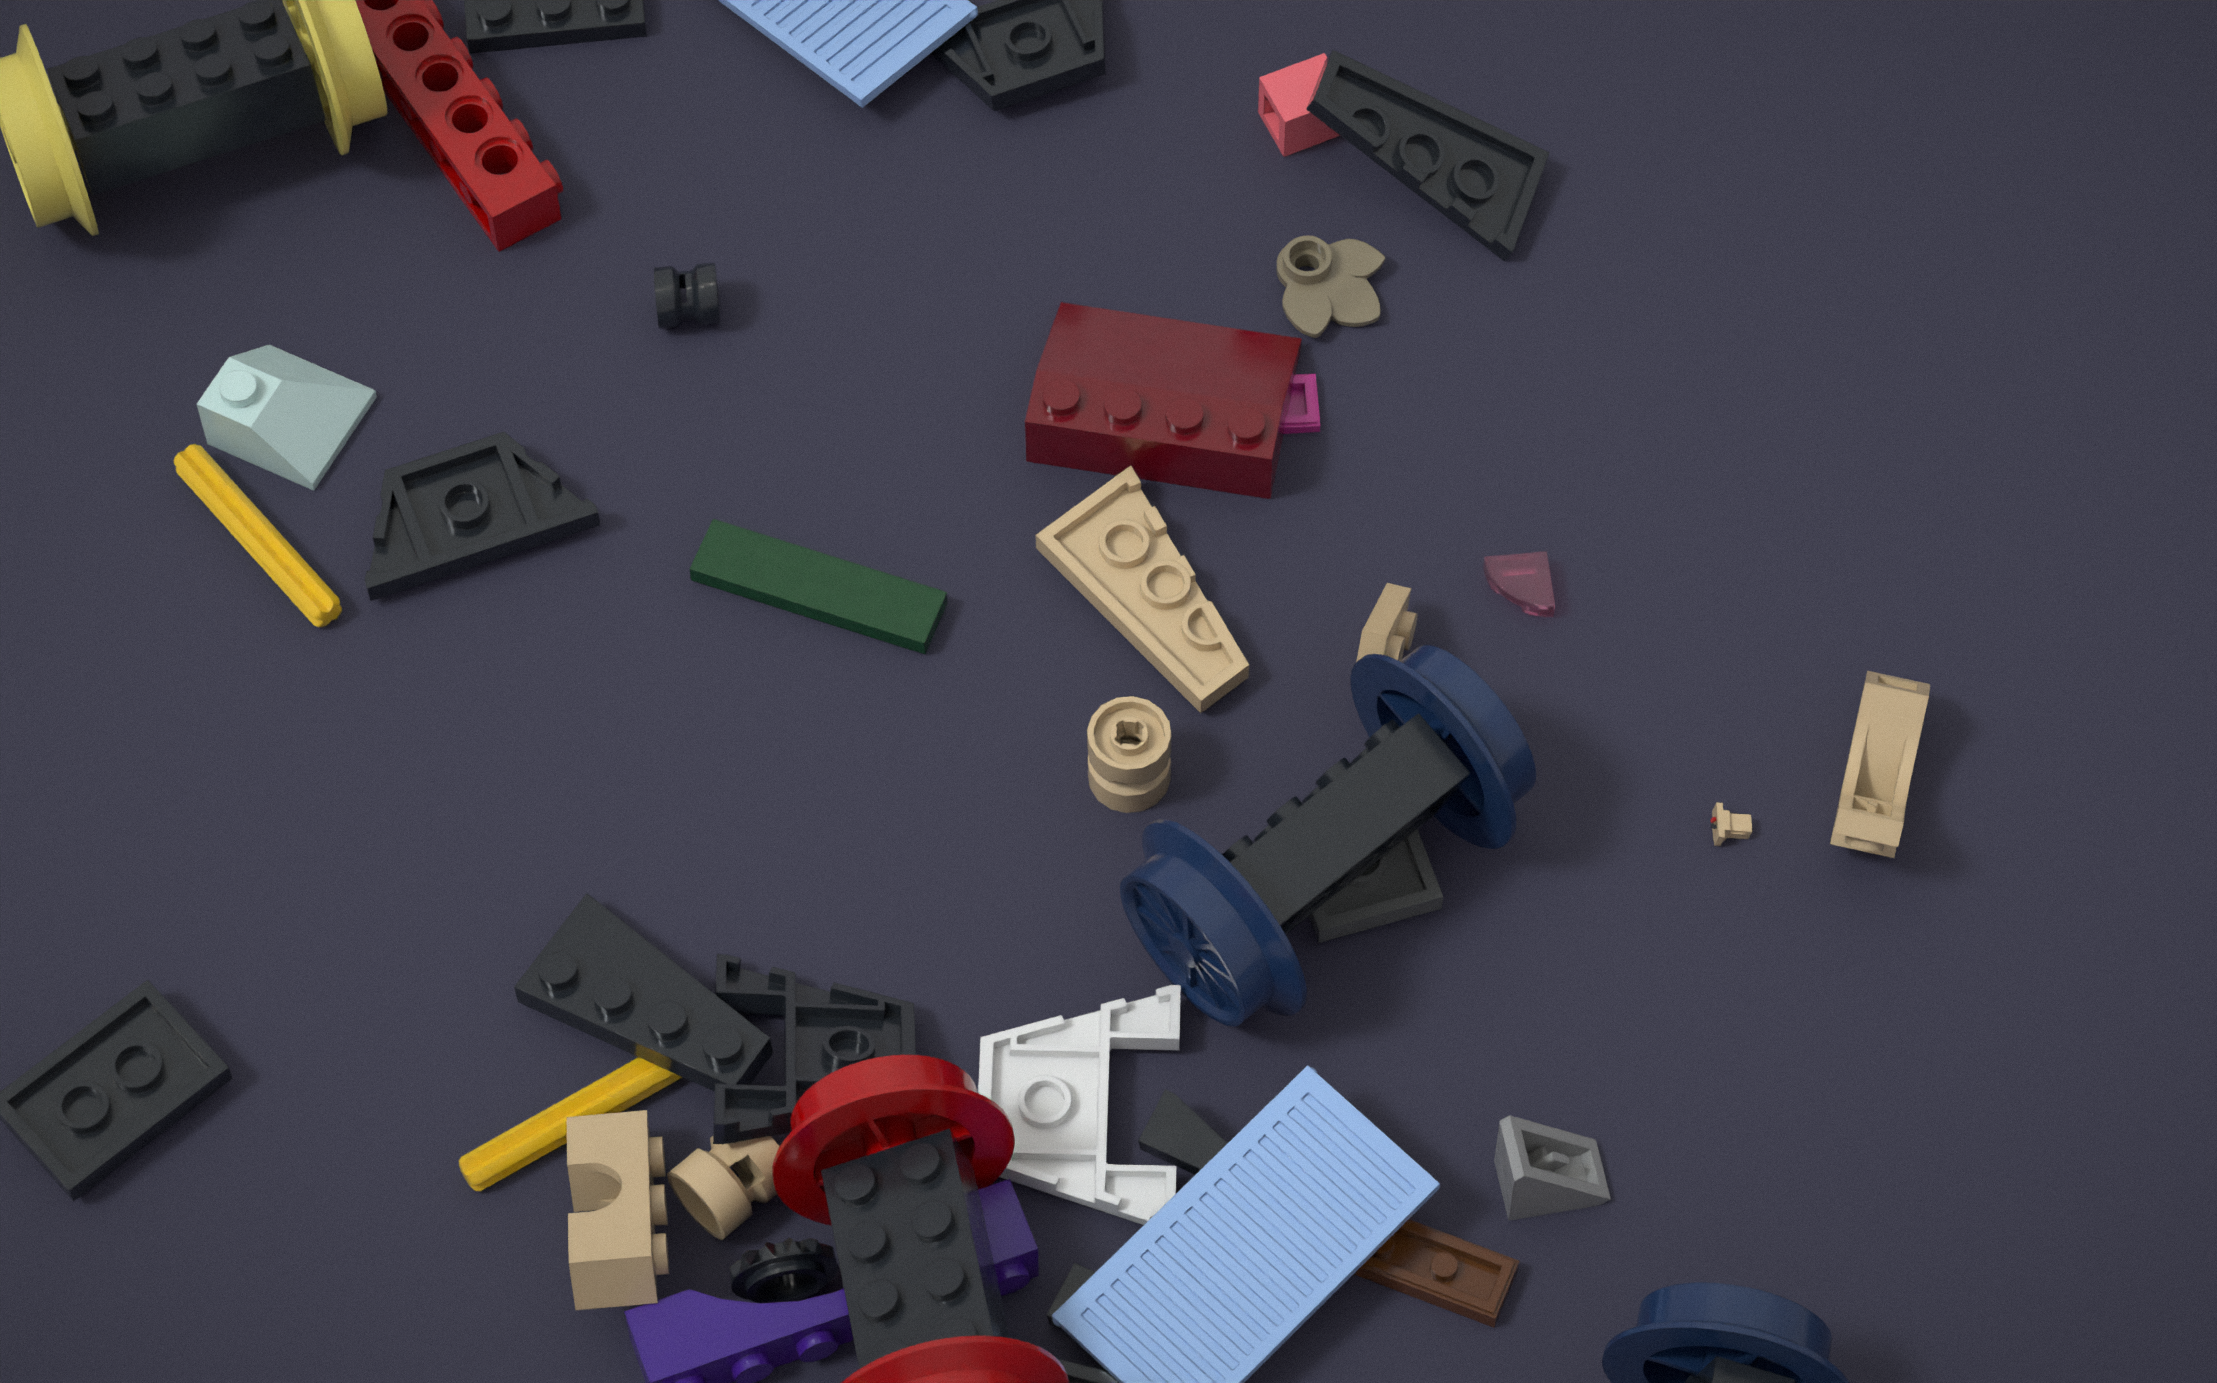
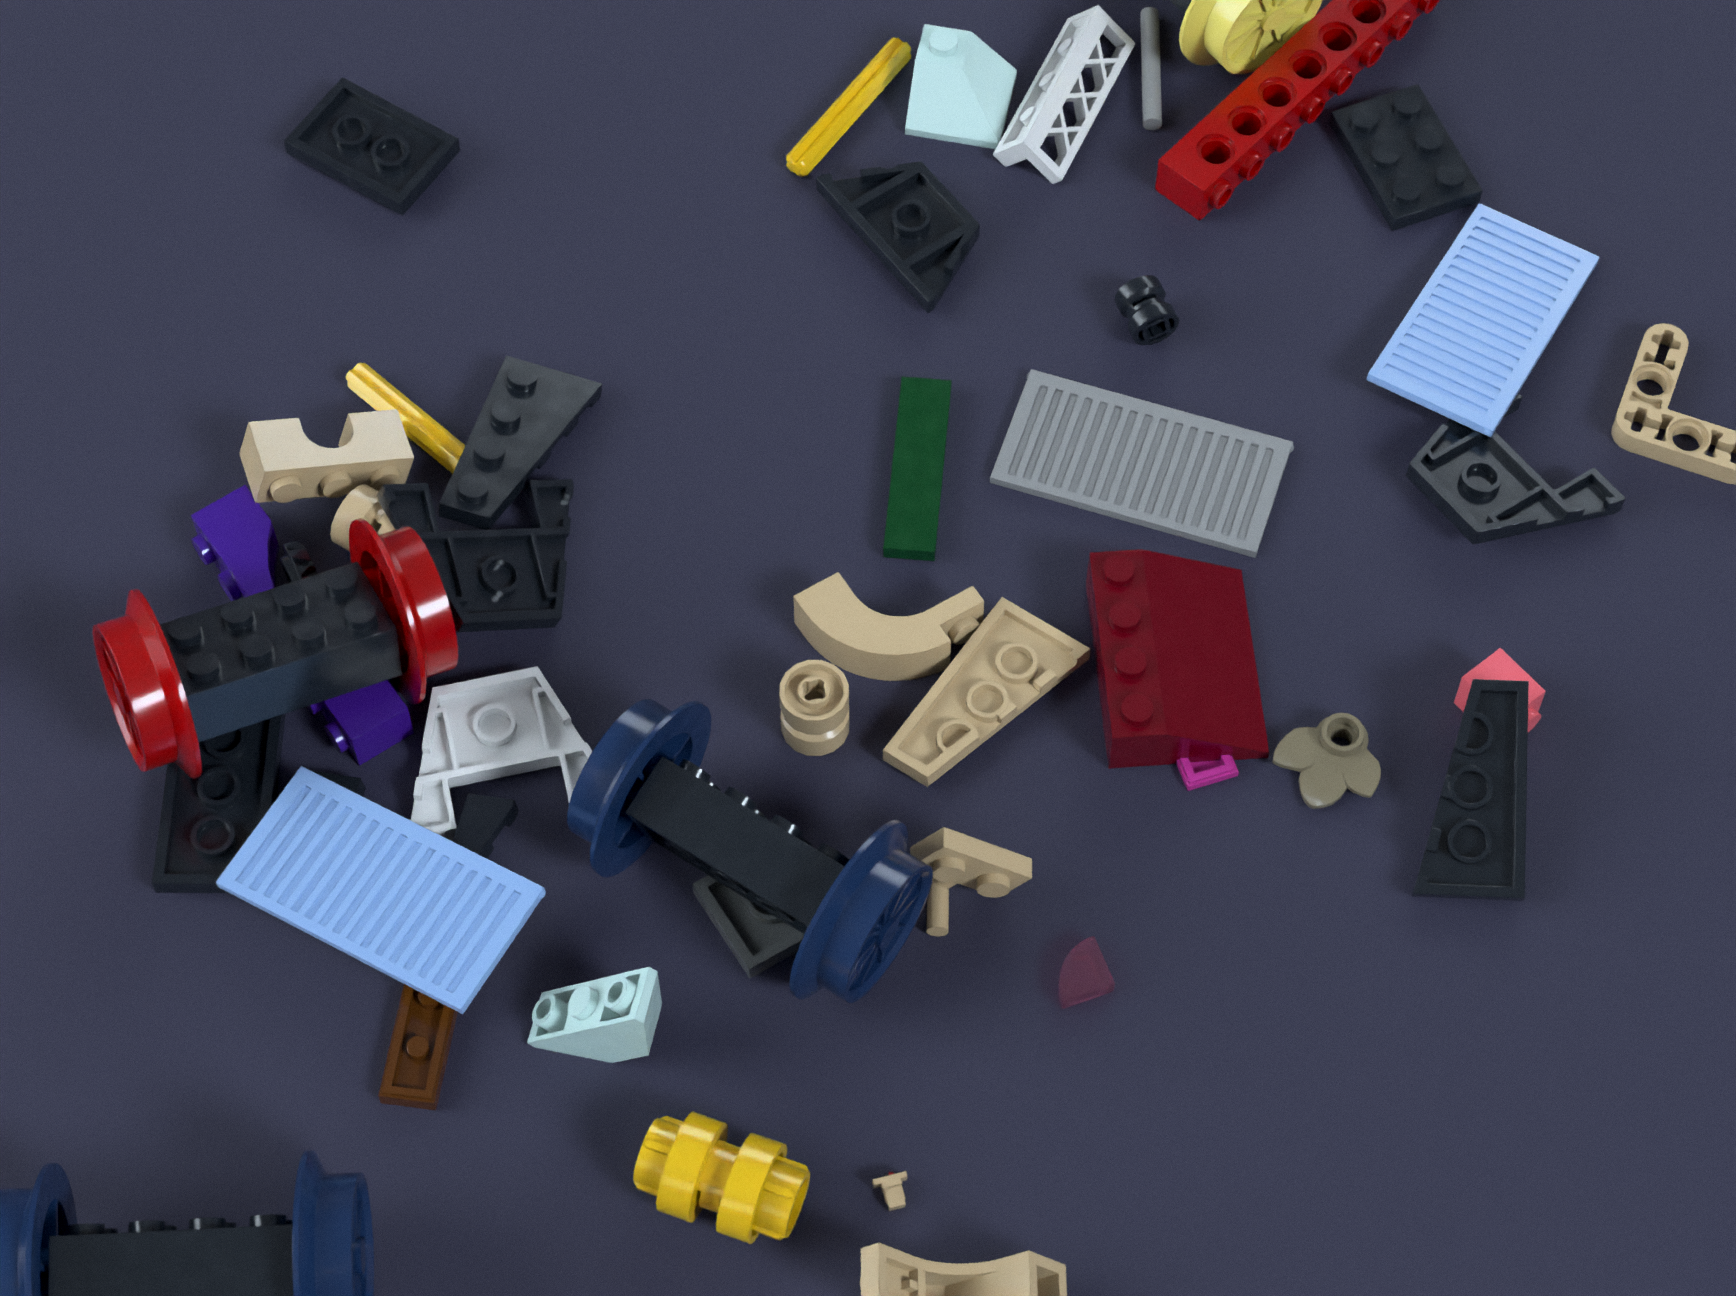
camera: 75 degrees right, 0 degrees up
light grey slope [1494,1115,1611,1221] -> none
none -> light aqua slope [527,967,662,1063]
none -> yellow piece [633,1111,810,1244]
none -> tan arch [793,572,984,681]
none -> light grey window [990,369,1294,558]
none -> white fence [993,5,1135,184]
none -> light grey bar [1140,7,1162,131]

